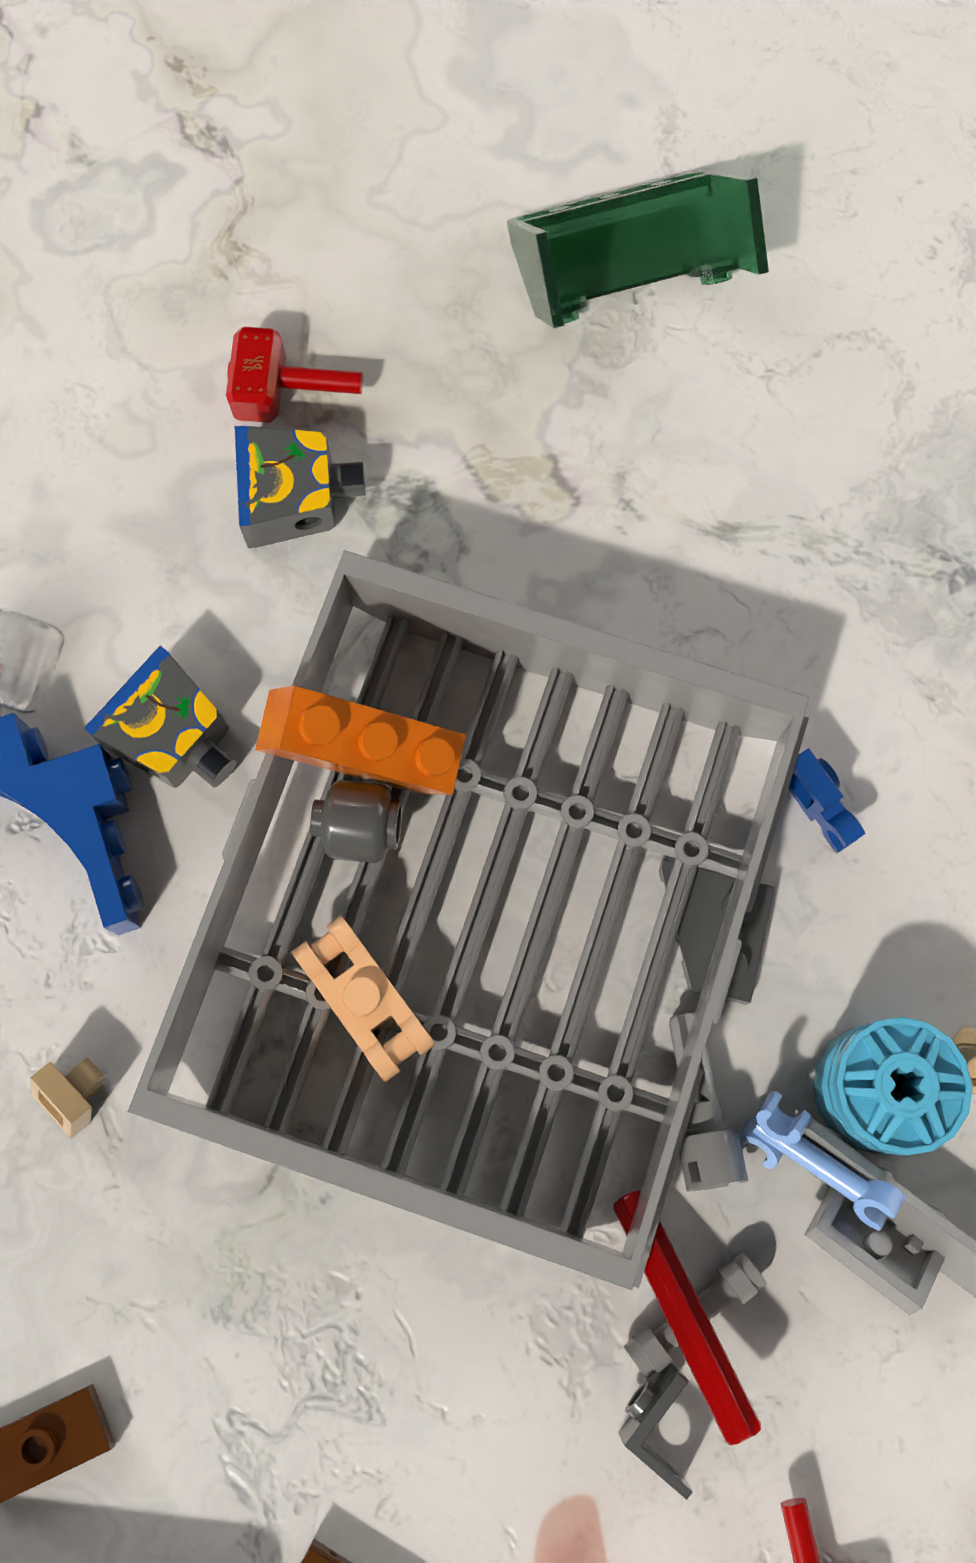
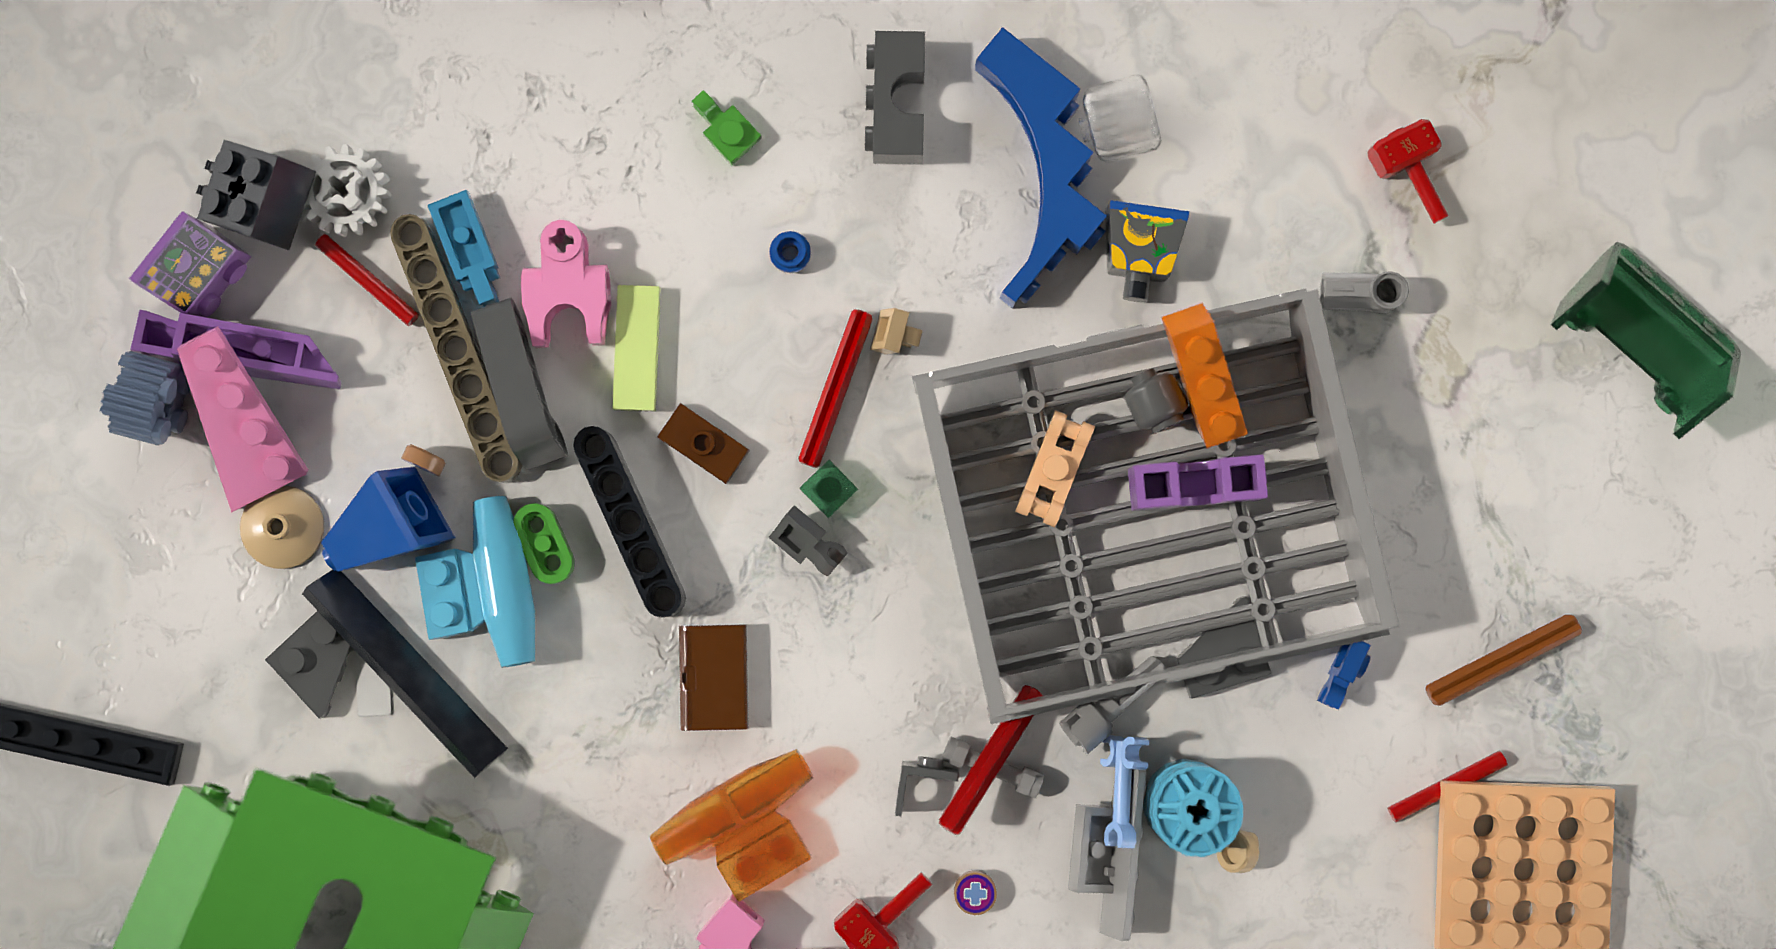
camera: 60 degrees right, 10 degrees up
torso [234,426,366,548] -> none
none -> dark grey plate [769,505,848,576]
none -> red axle [798,309,873,468]
none -> clear green plate [799,459,859,519]
none -> tile [954,870,997,915]
none -> medium lavender arch [1128,455,1268,511]
none -> light grey piece [1319,271,1409,314]
none -> dark orange axle [1425,614,1582,706]

